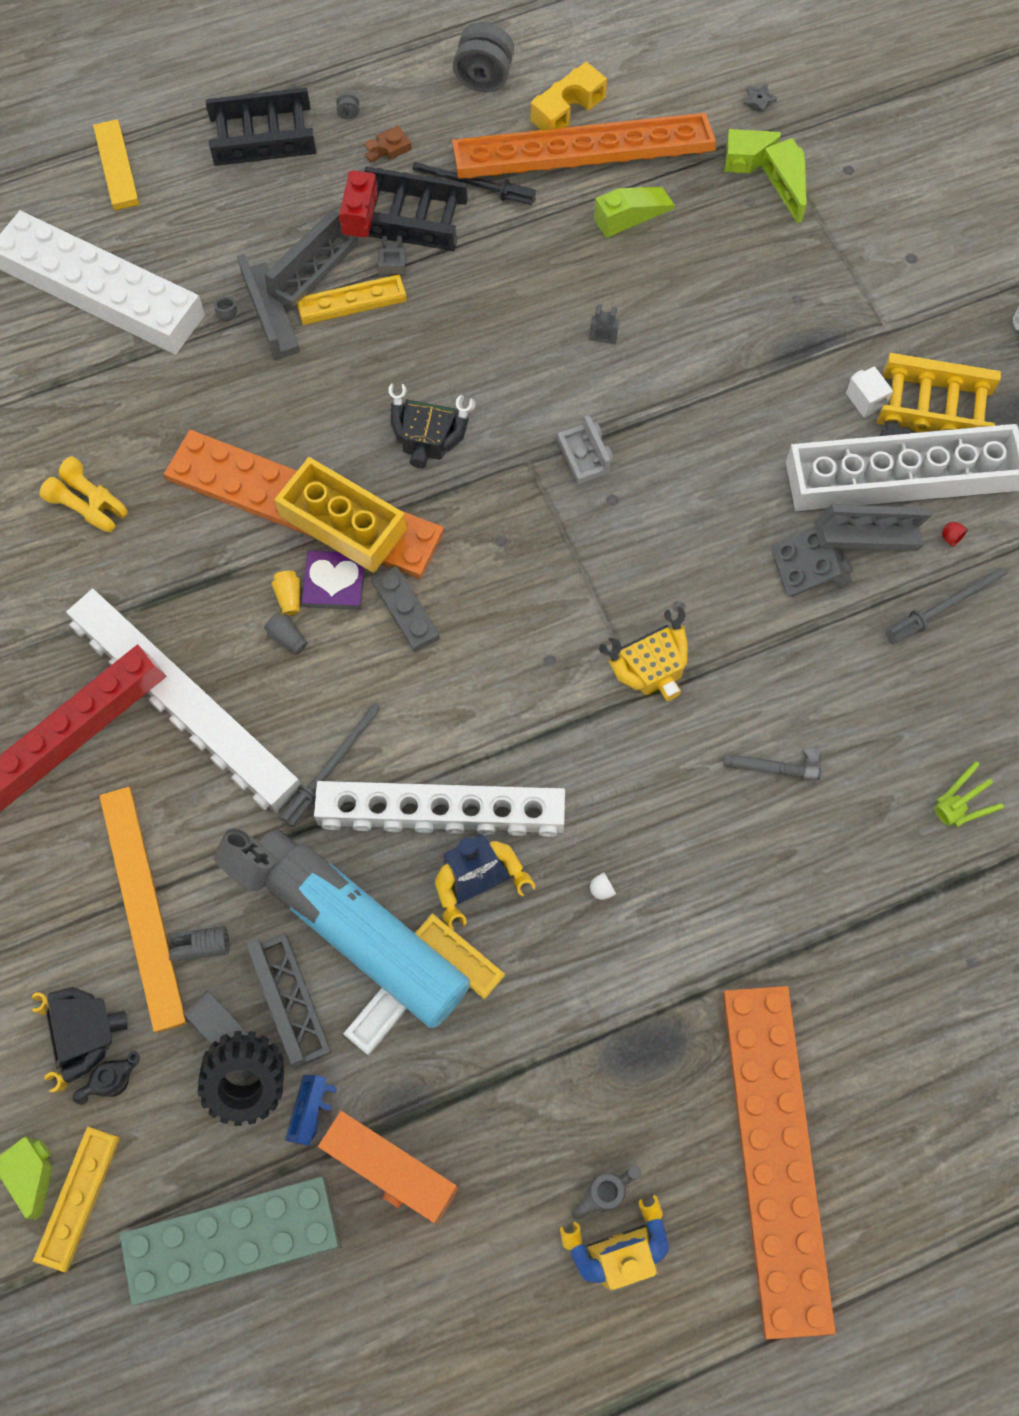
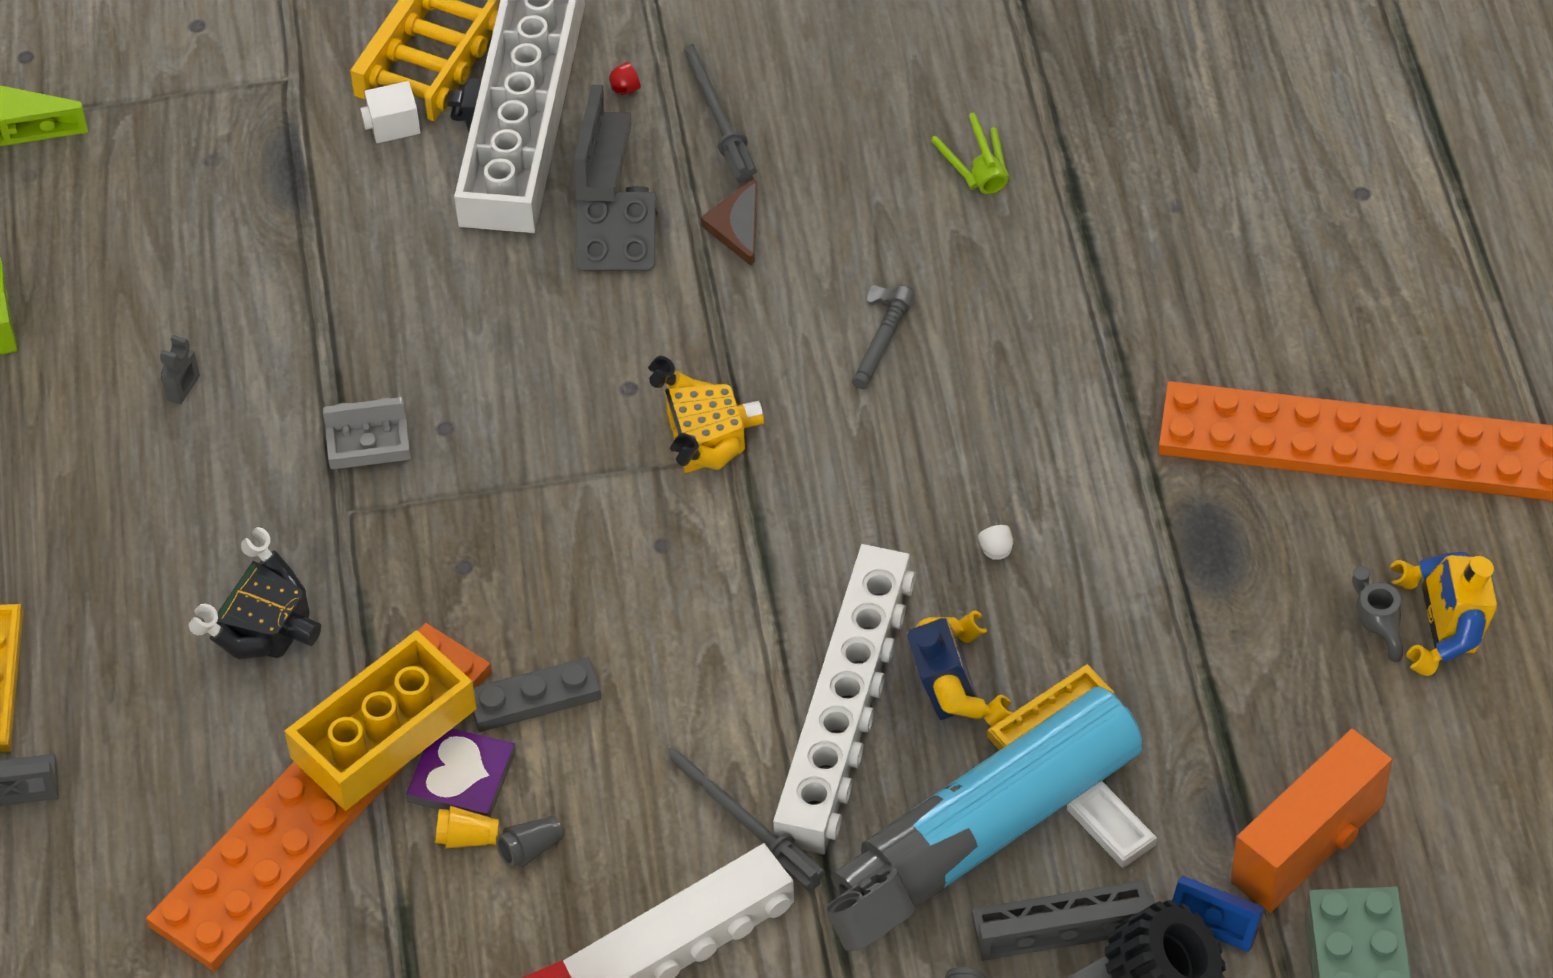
camera: 75 degrees left, 15 degrees down
none -> reddish brown tile [701,179,757,265]

